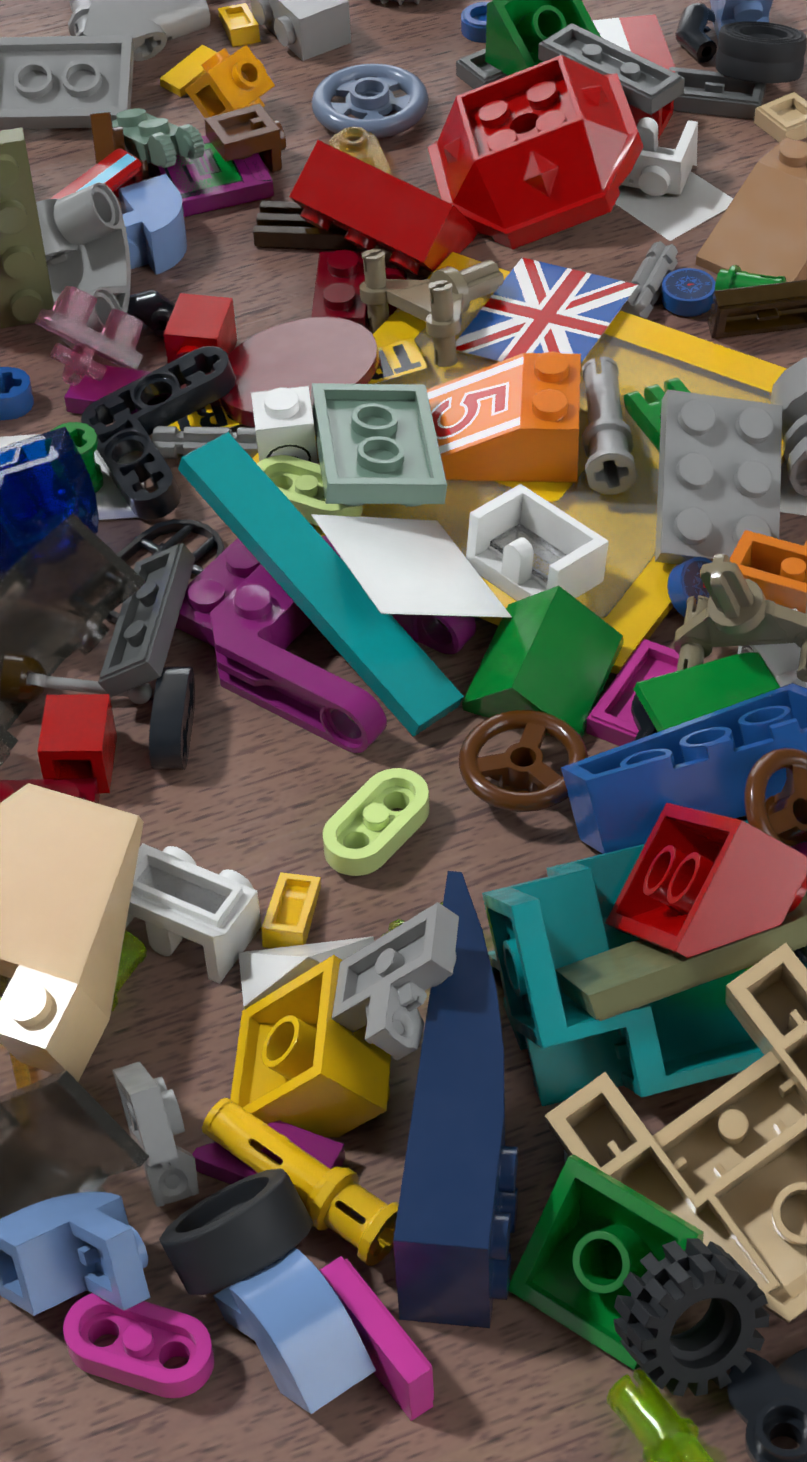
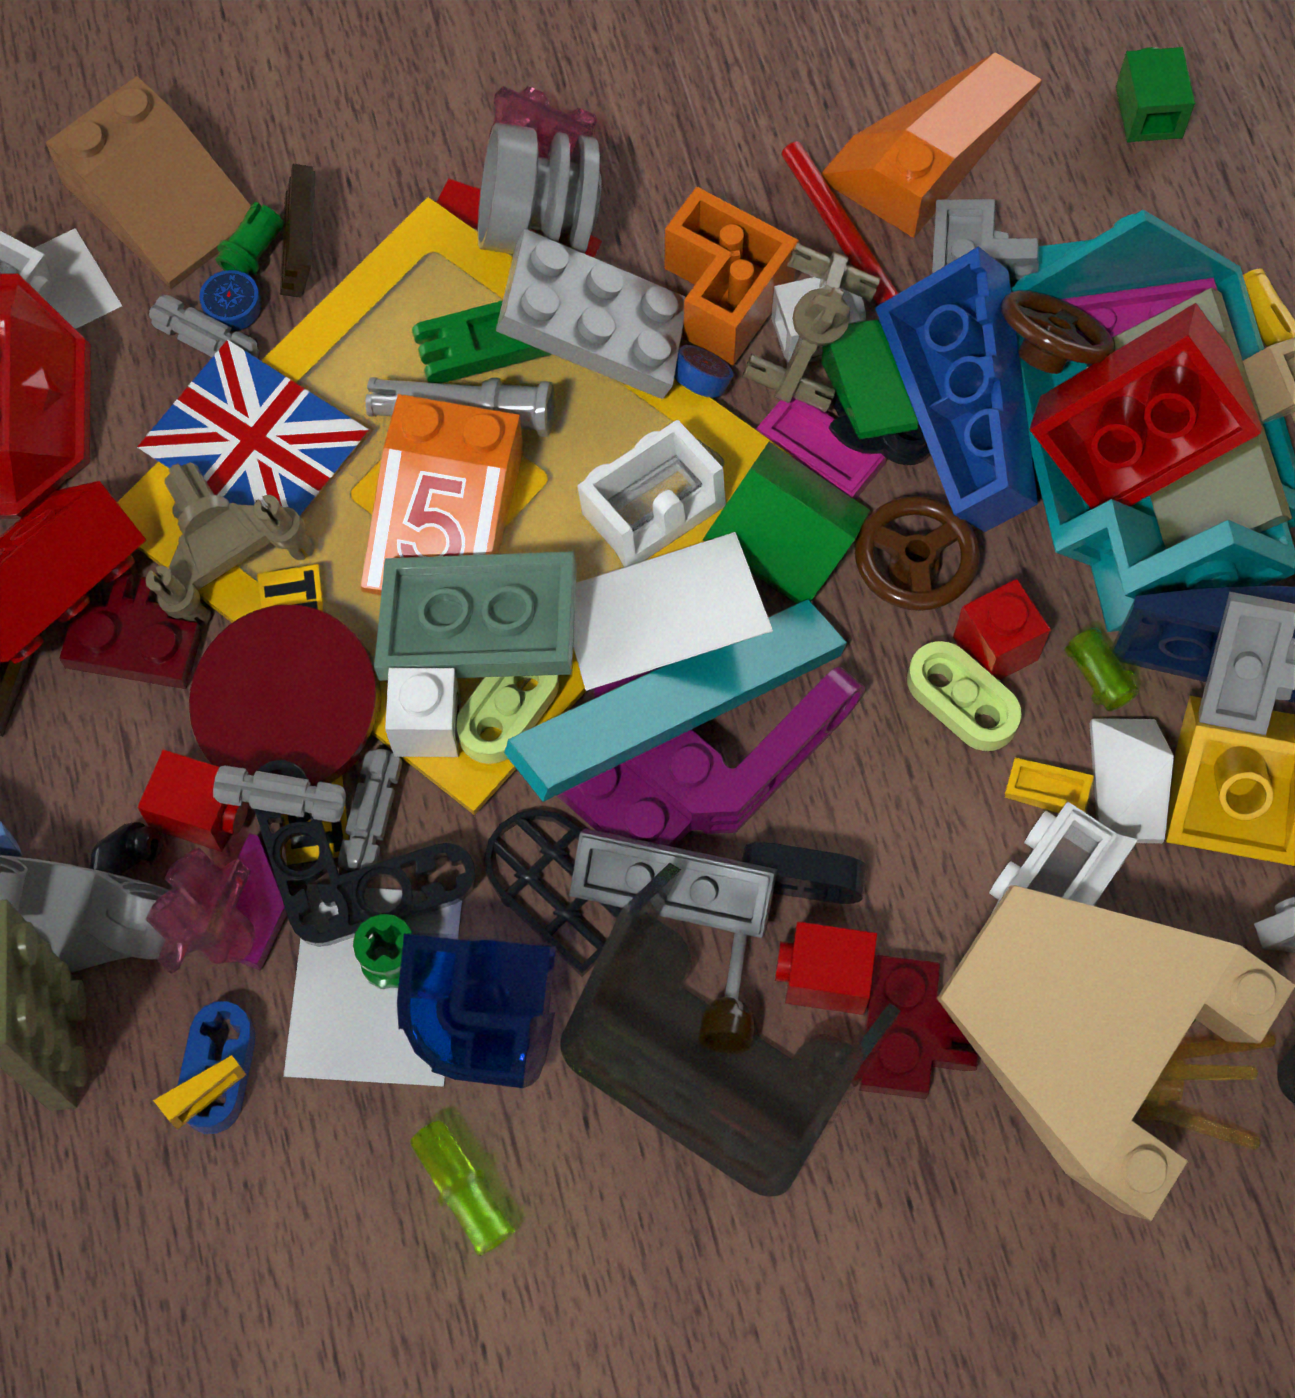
camera: 85 degrees left, 20 degrees up
none -> light grey axle [213,765,346,823]
none -> red brick [953,579,1051,681]

